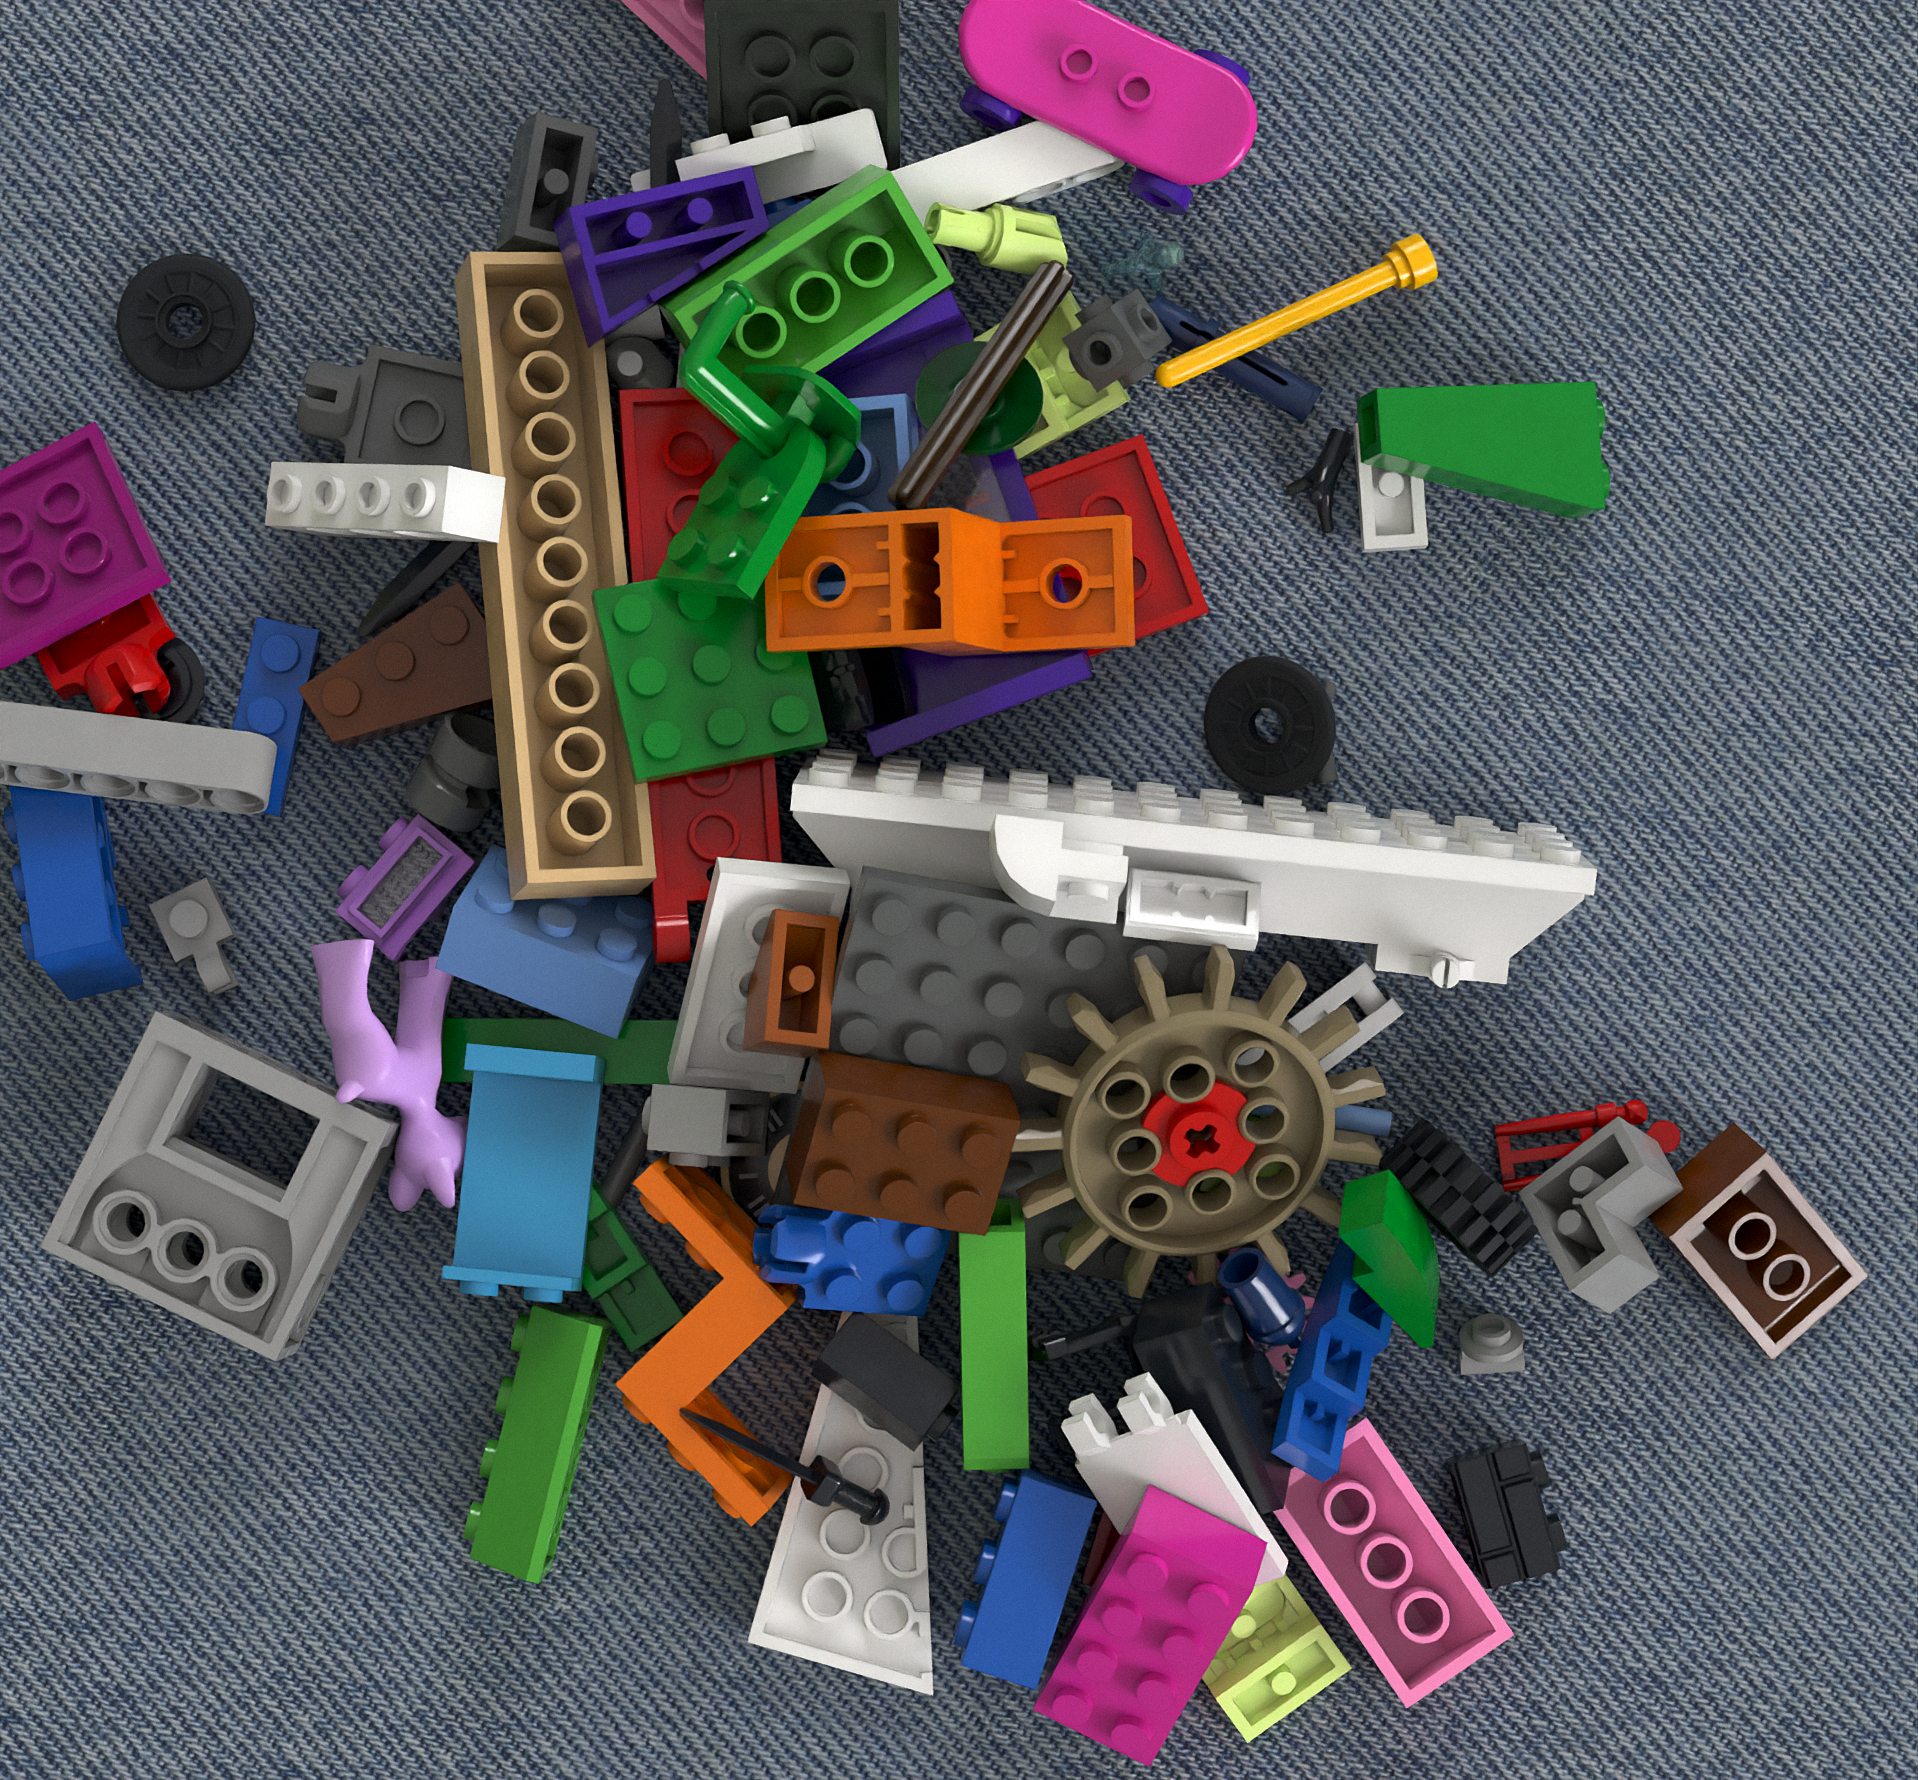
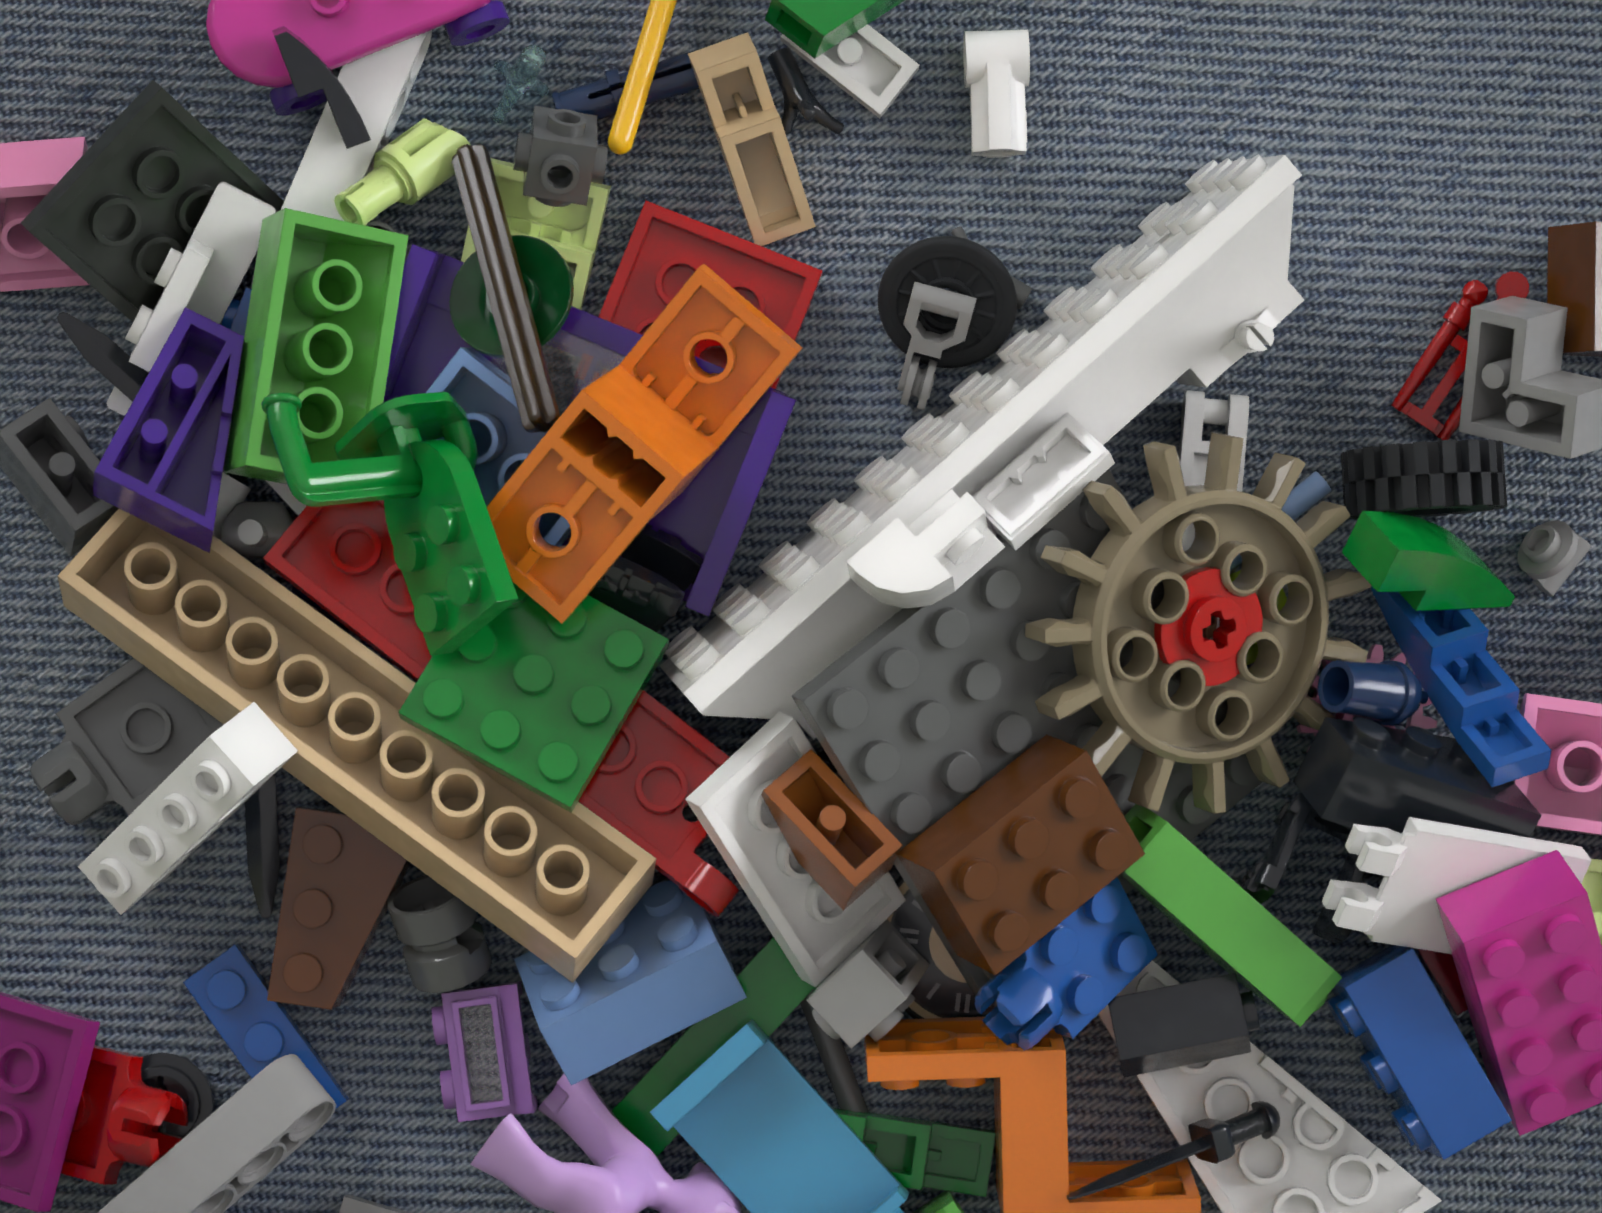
camera: 50 degrees left, 0 degrees up
none -> black slope [272,26,371,149]
none -> tan slope [688,32,816,246]
none -> light grey piece [897,281,977,410]
none -> white piece [963,30,1030,158]

